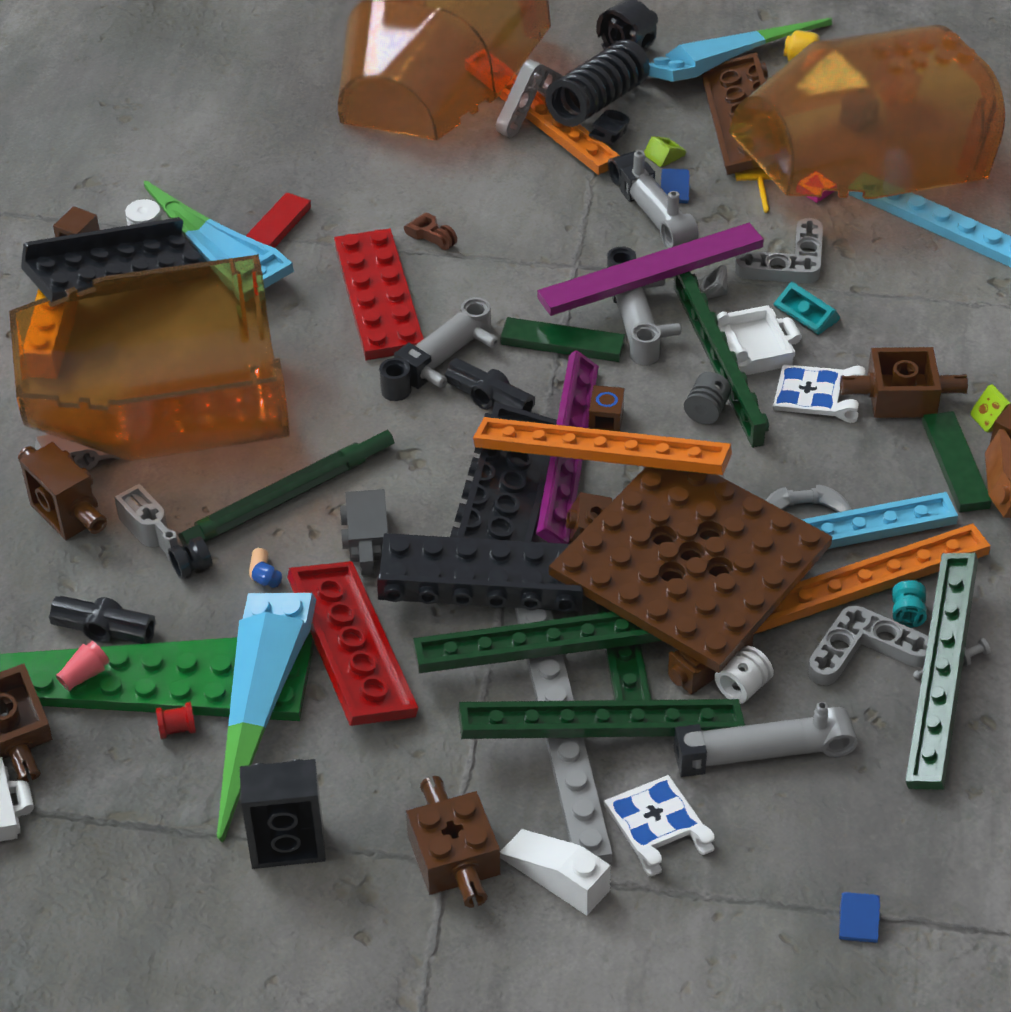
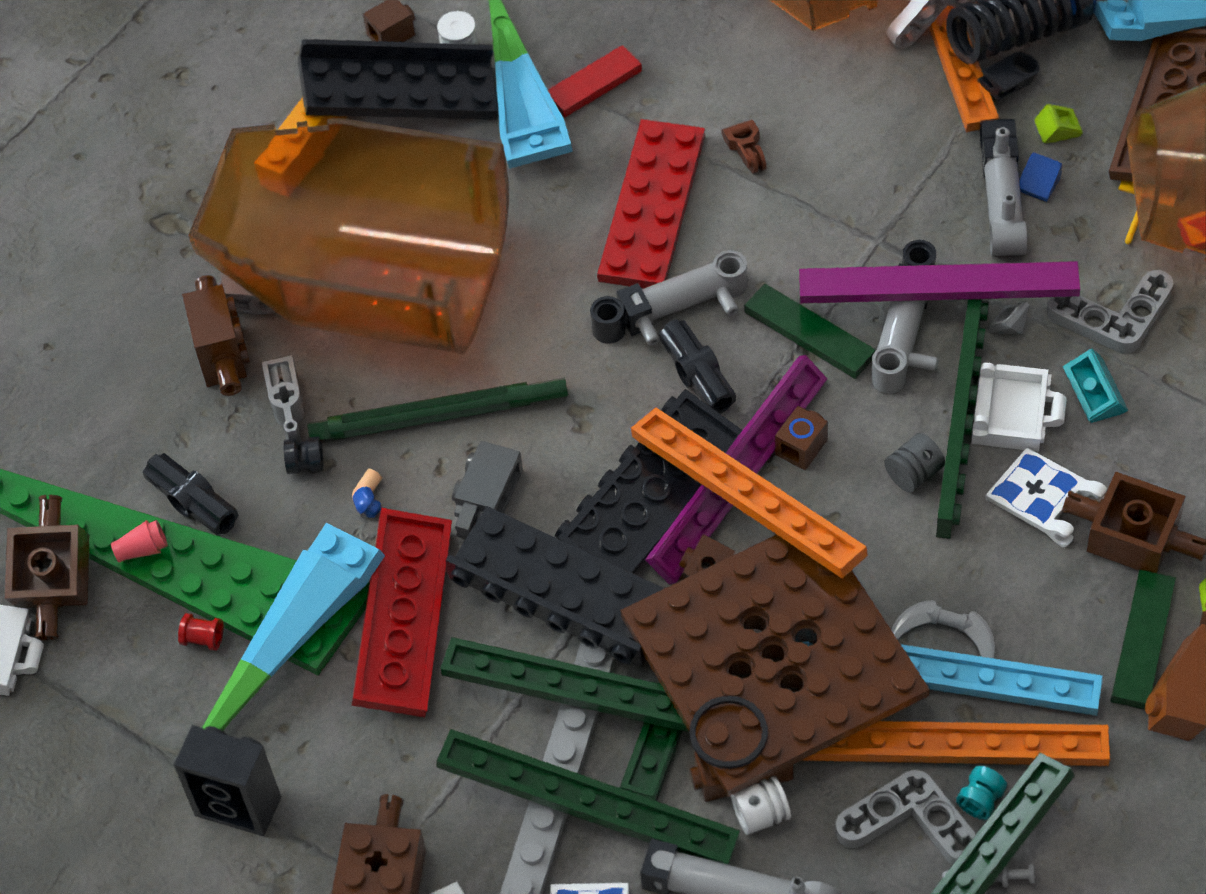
camera: 30 degrees right, 10 degrees up
none -> black piece [690,696,768,769]

